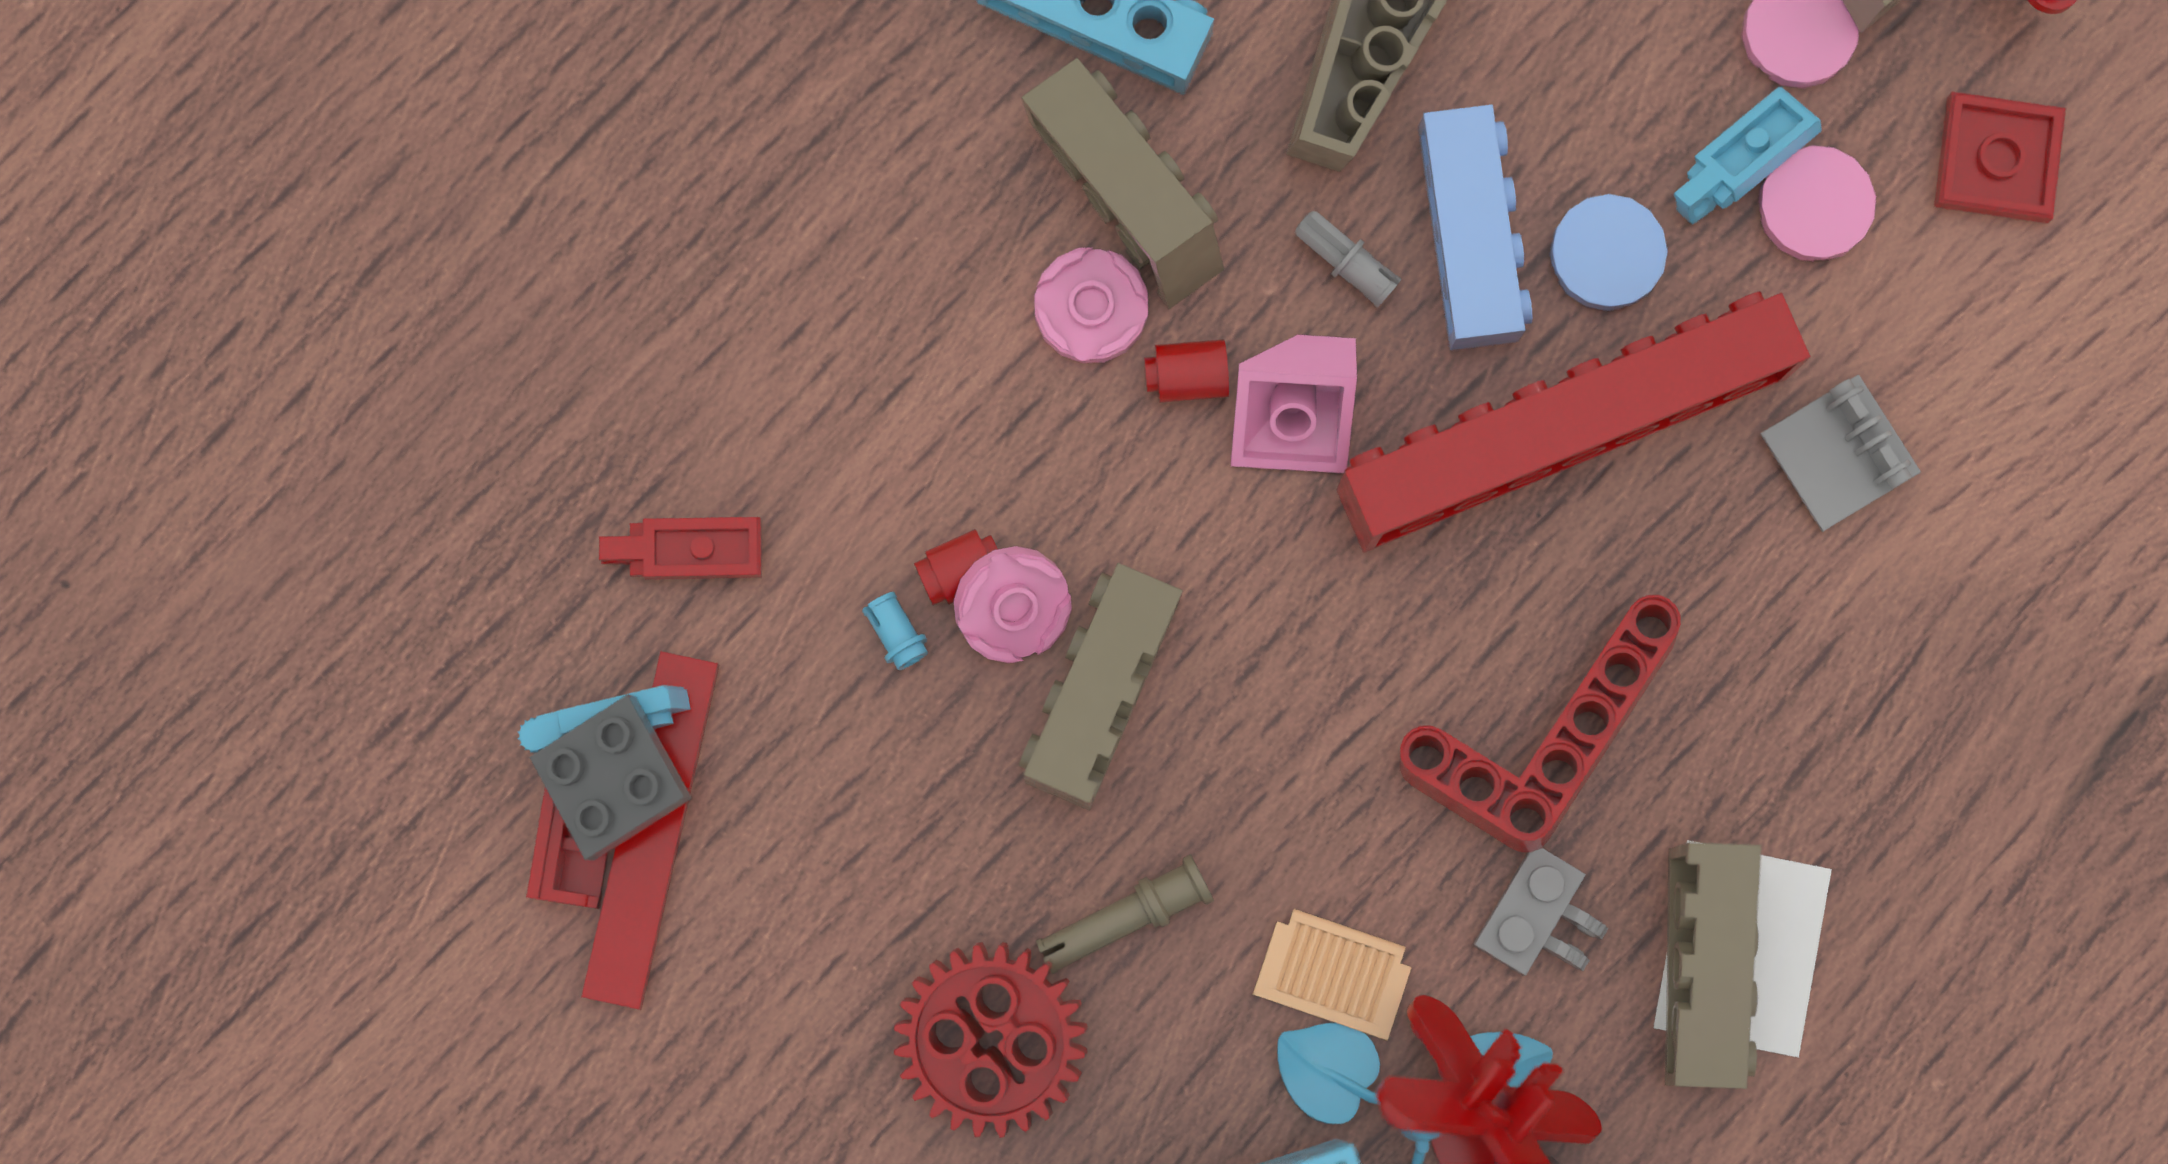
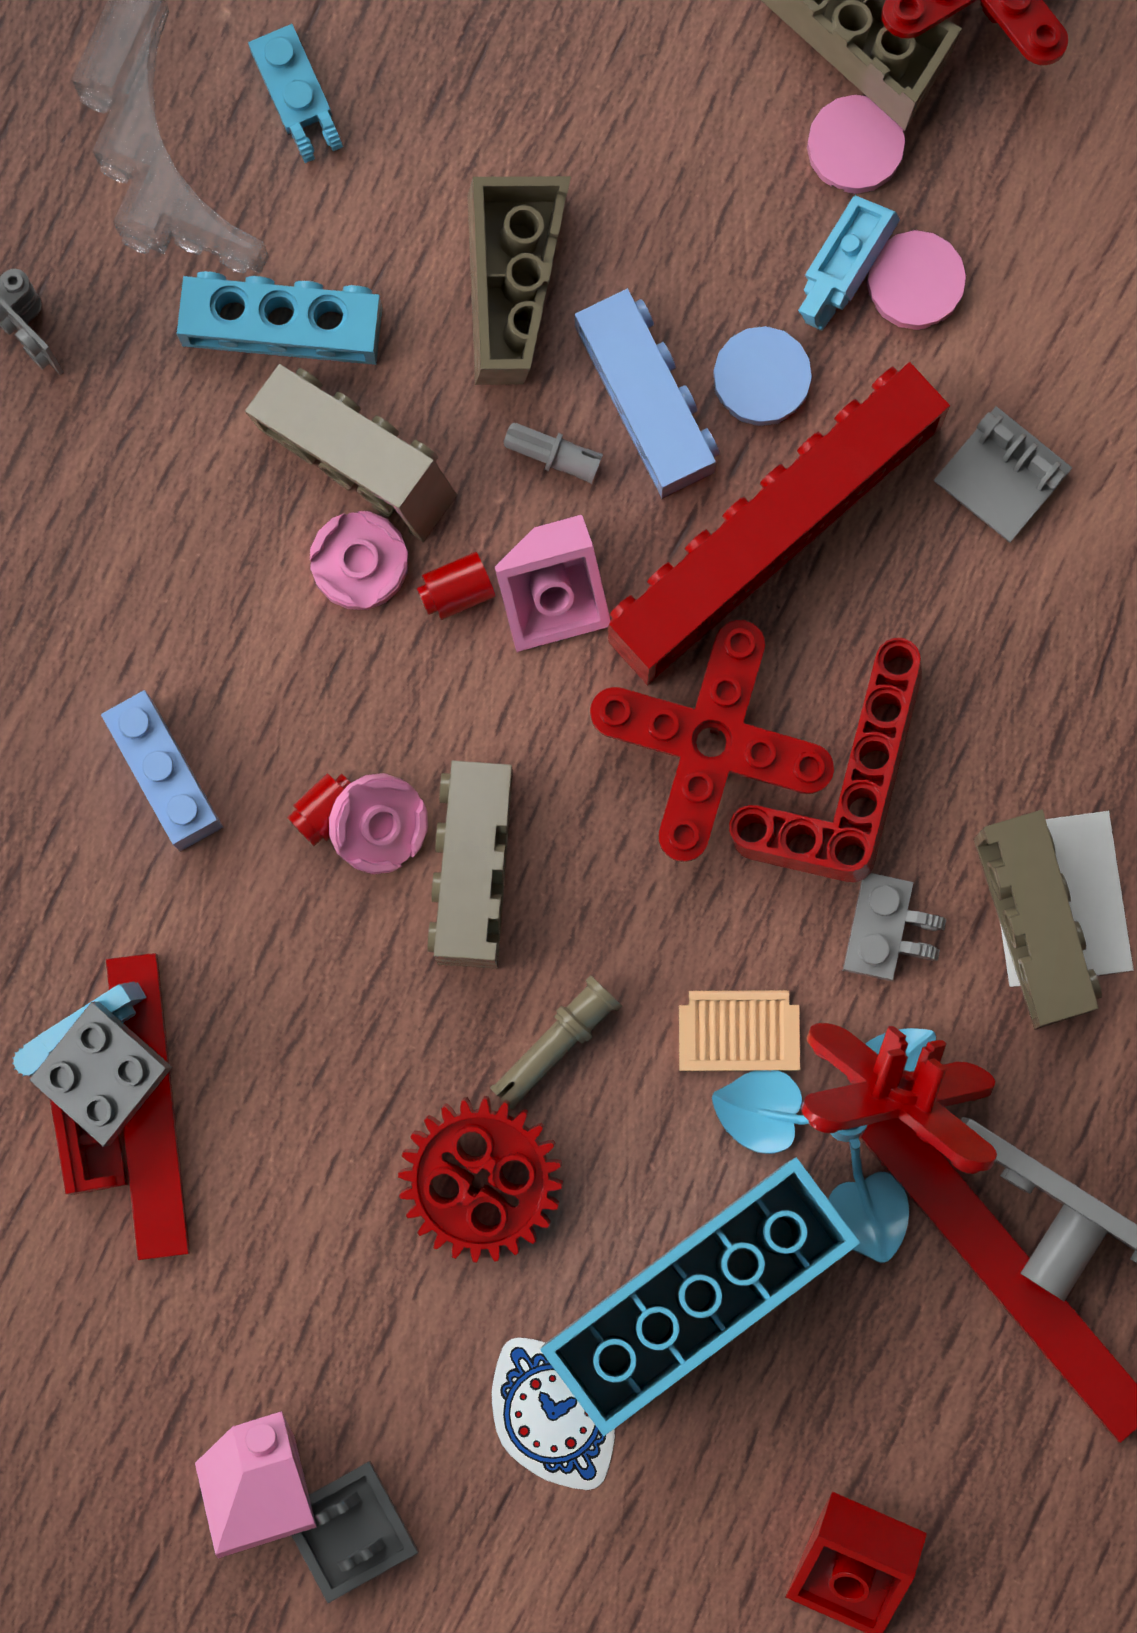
camera: 15 degrees left, 0 degrees up
red hinge [599,517,762,580] -> none
medium azure pin [862,592,928,670] -> none
red tile [1934,91,2066,224] -> none
none -> light blue brick [101,690,223,851]
none -> red piece [590,620,834,862]

